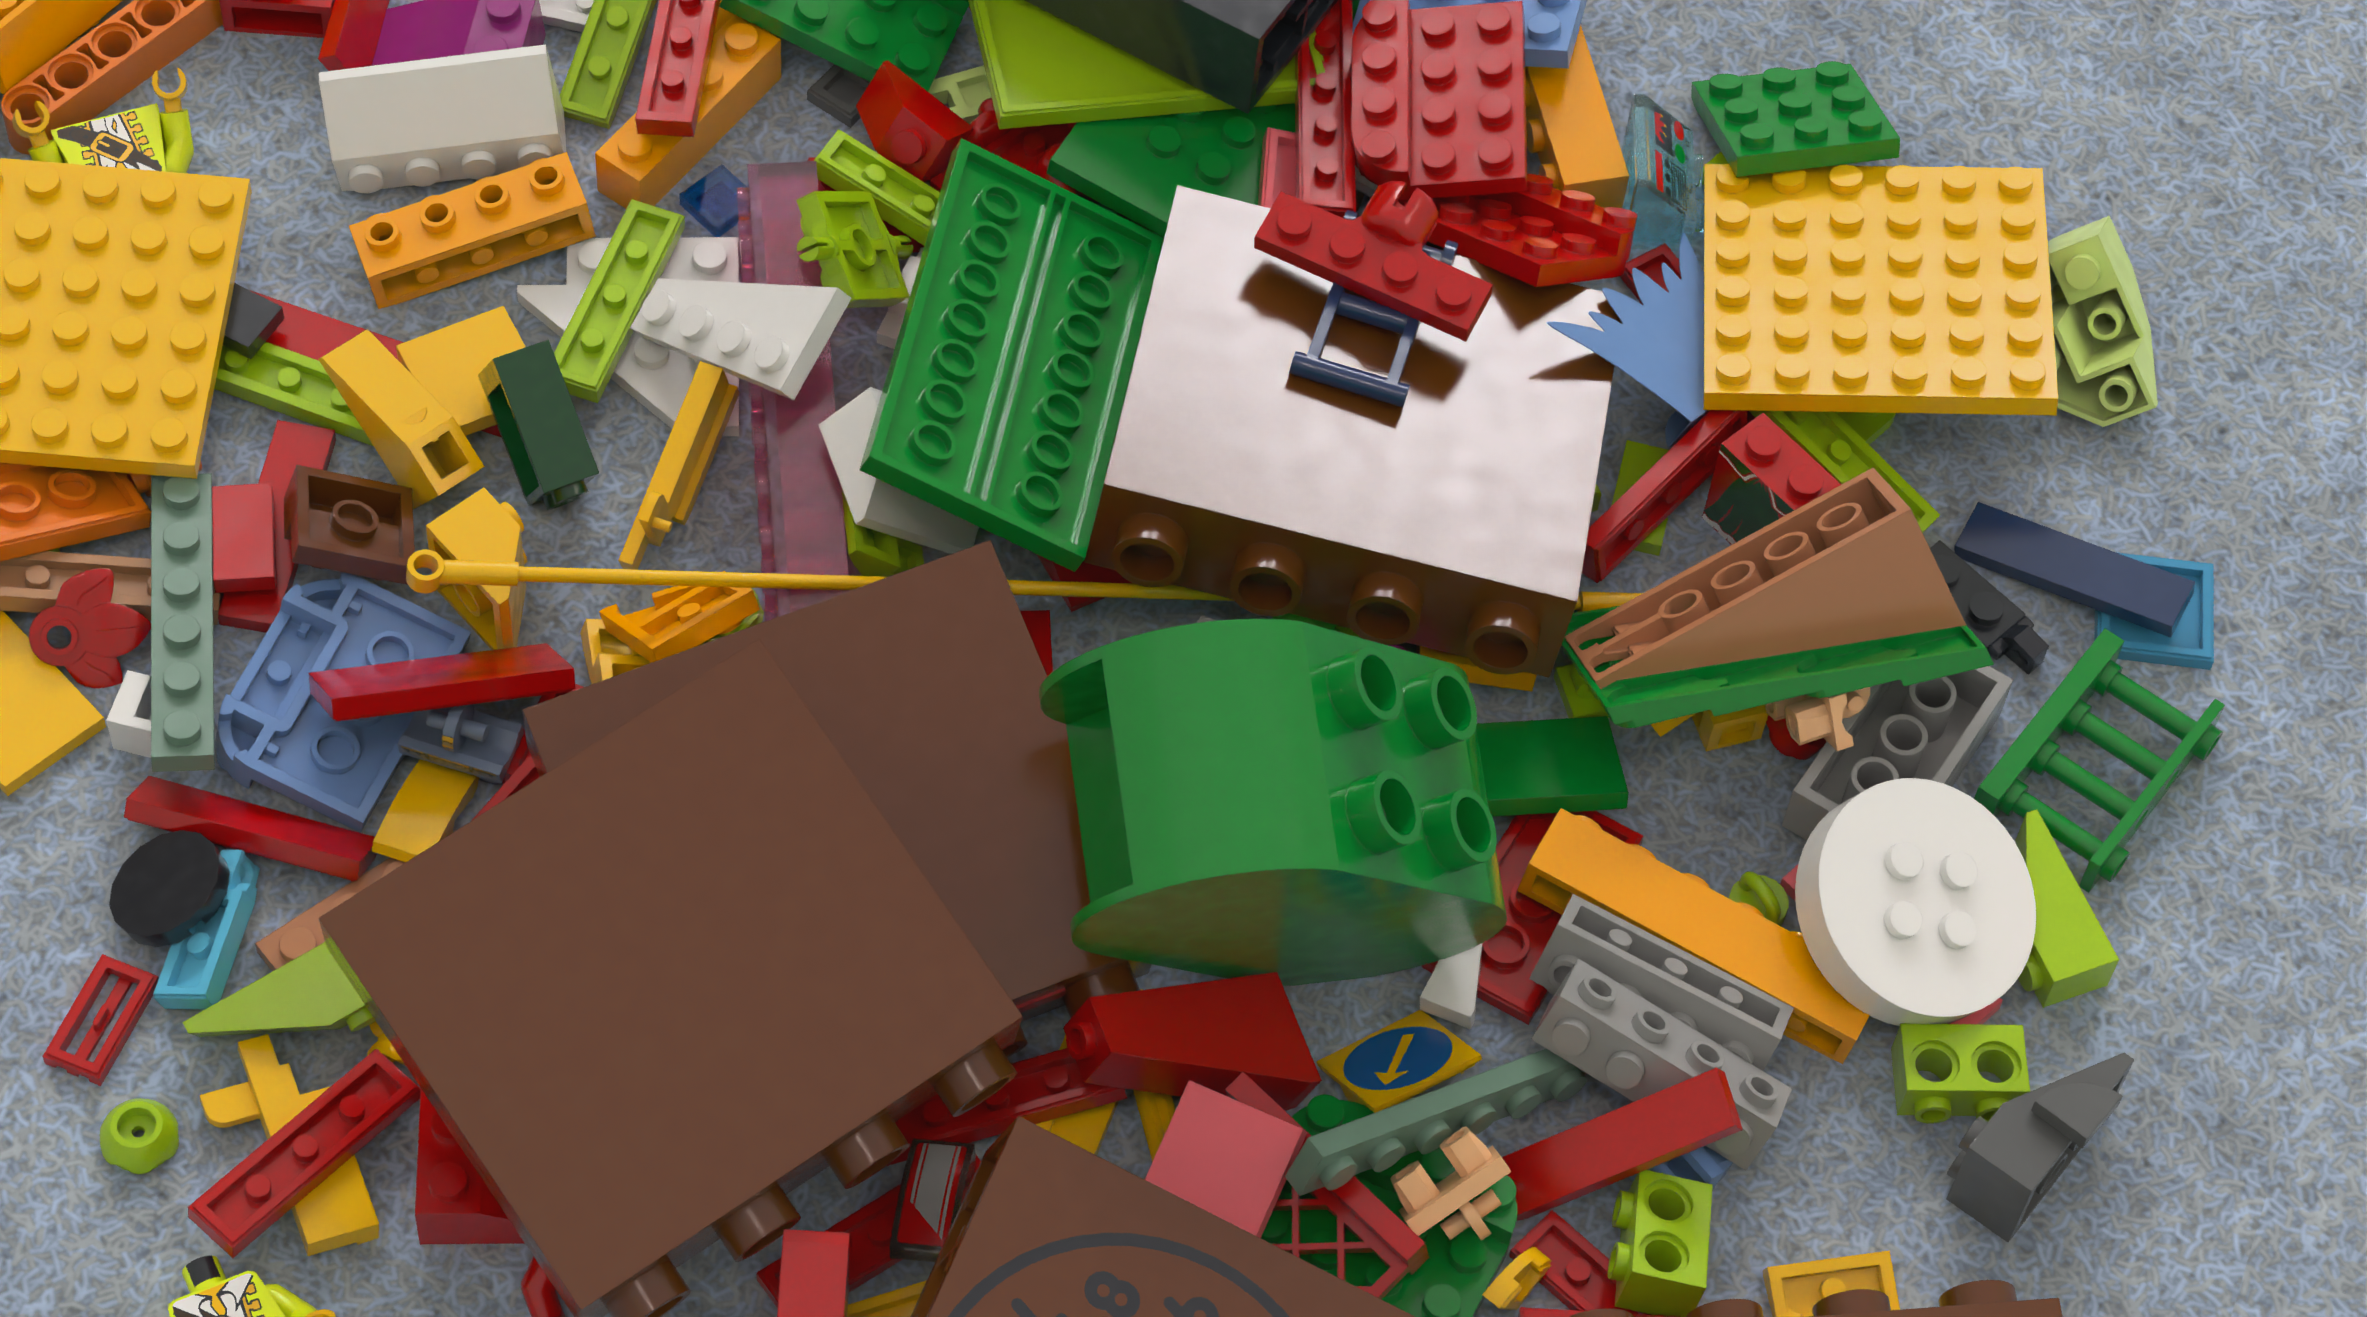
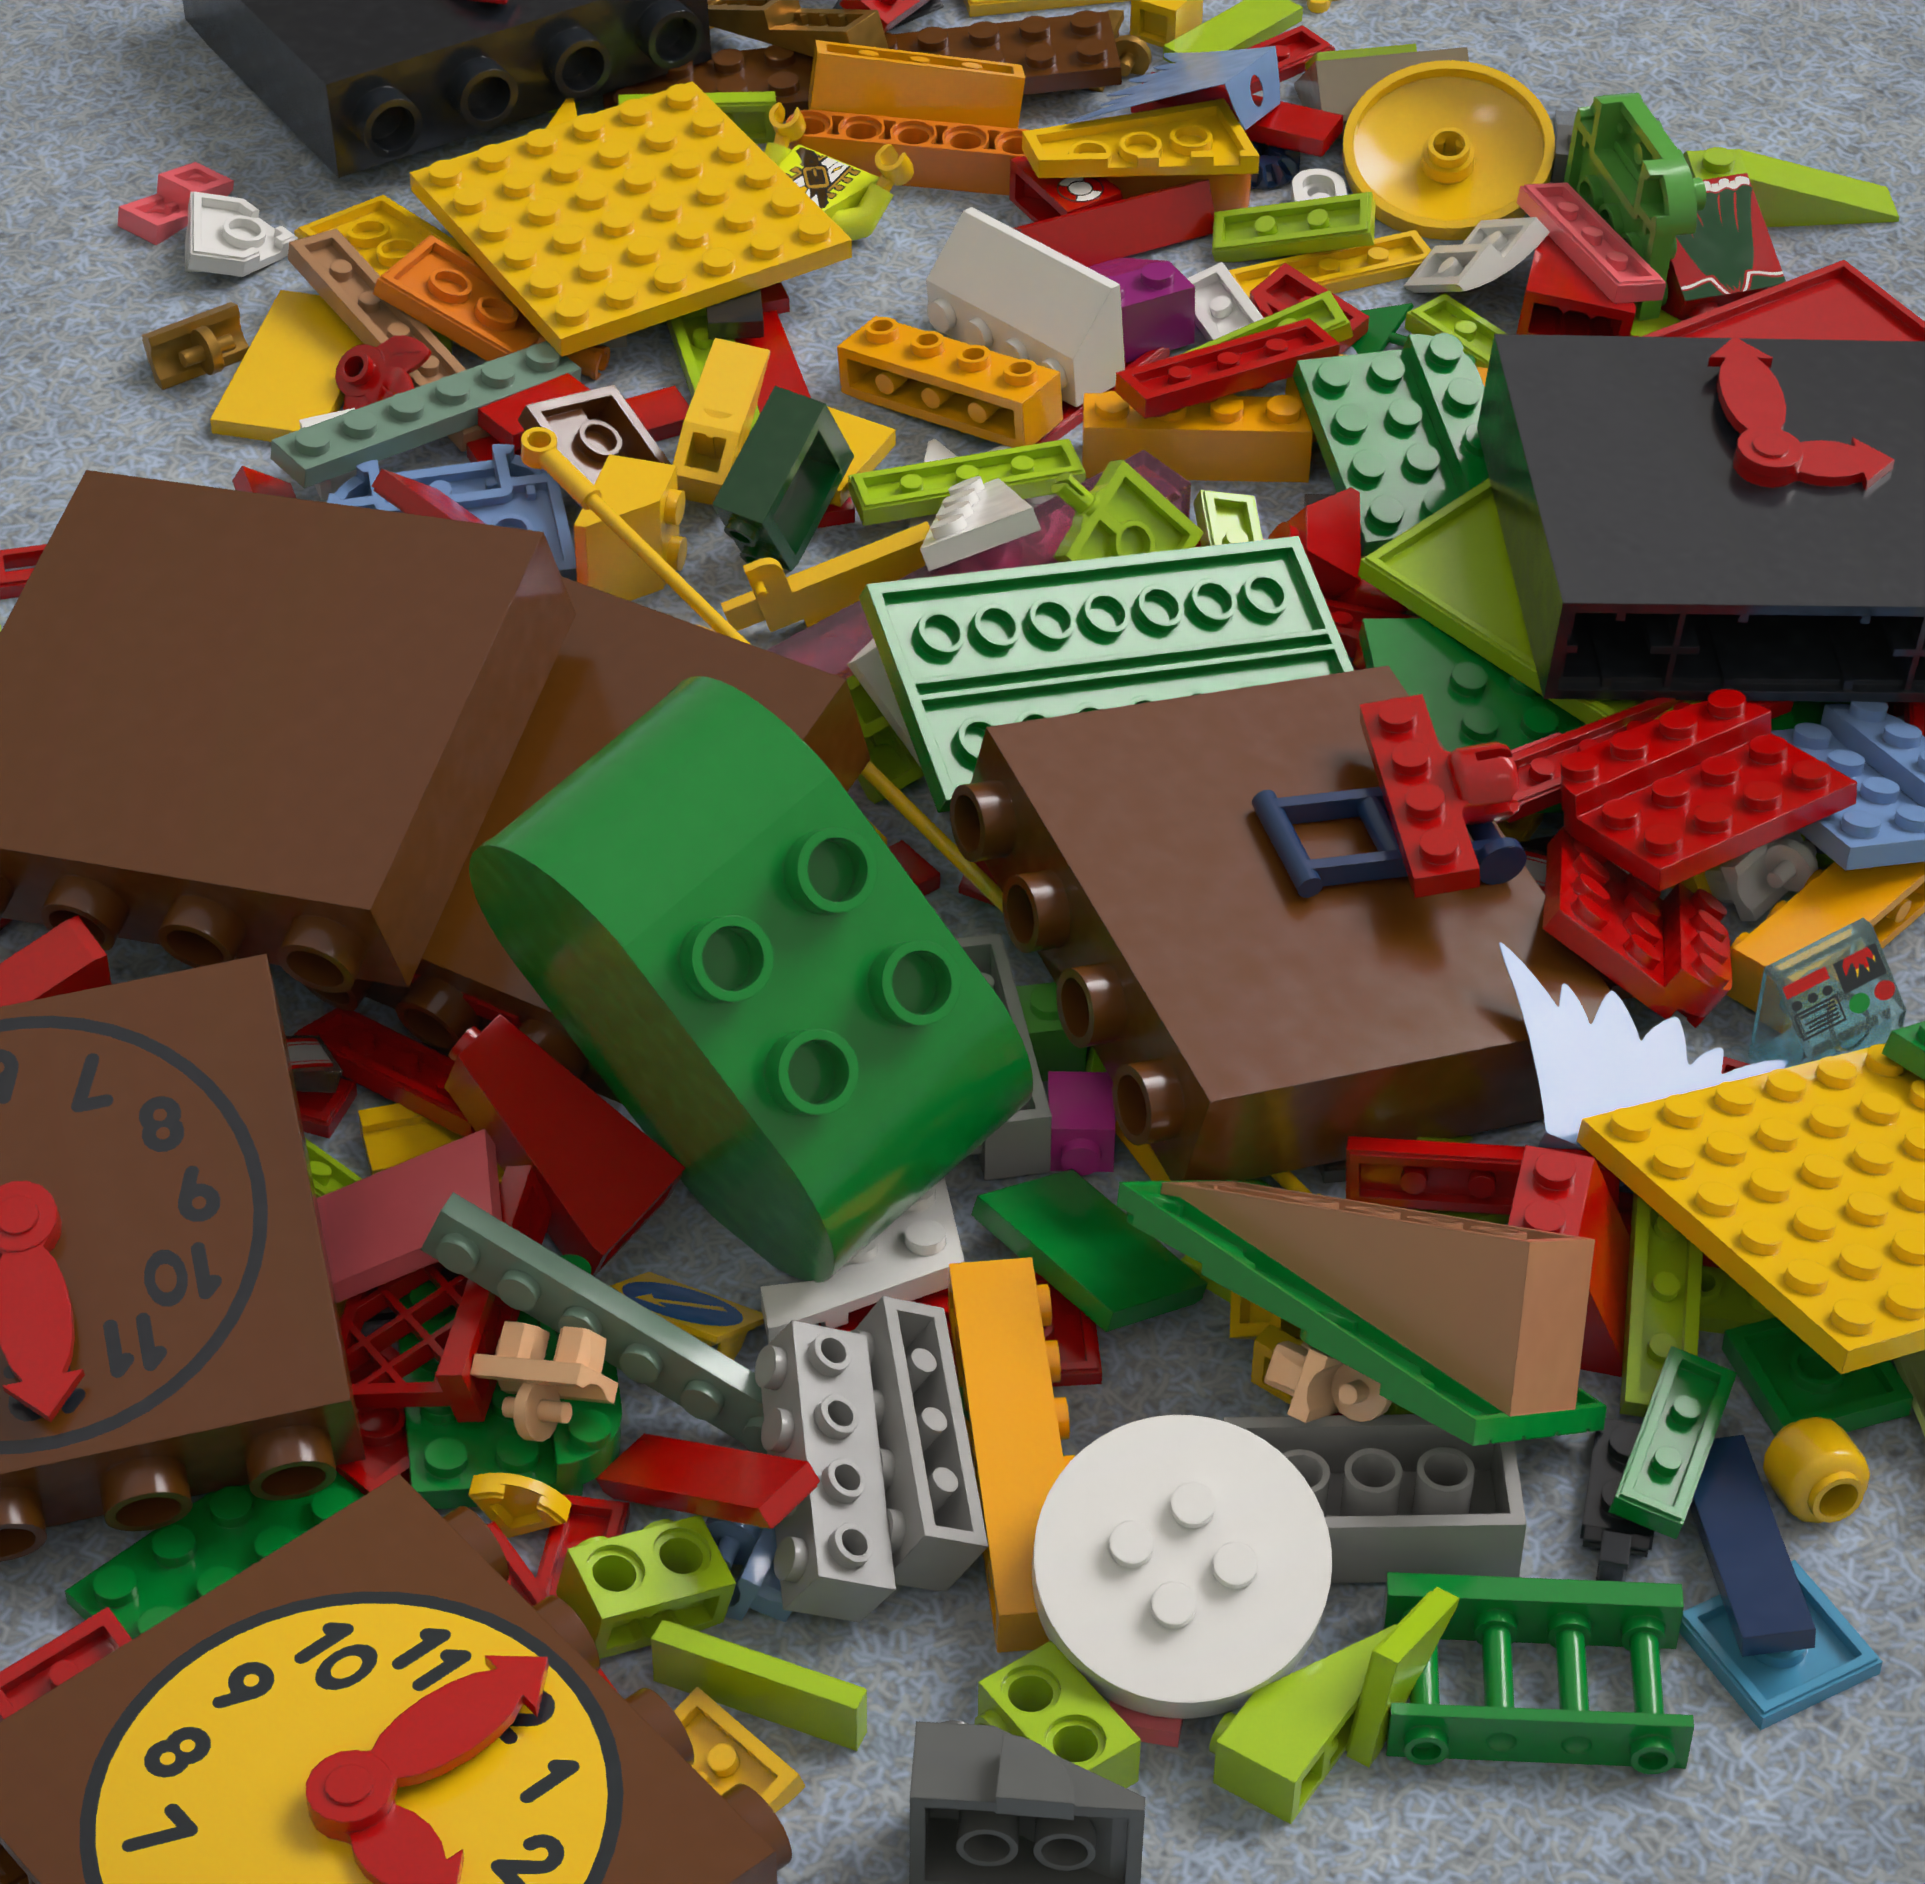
camera: 60 degrees right, 15 degrees down
none -> lime tile [651,1620,867,1751]
none -> lime tile [1345,1587,1460,1768]
none -> green tile [1608,1346,1738,1540]
none -> green plate [1721,1317,1913,1436]
none -> yellow head [1763,1417,1870,1523]

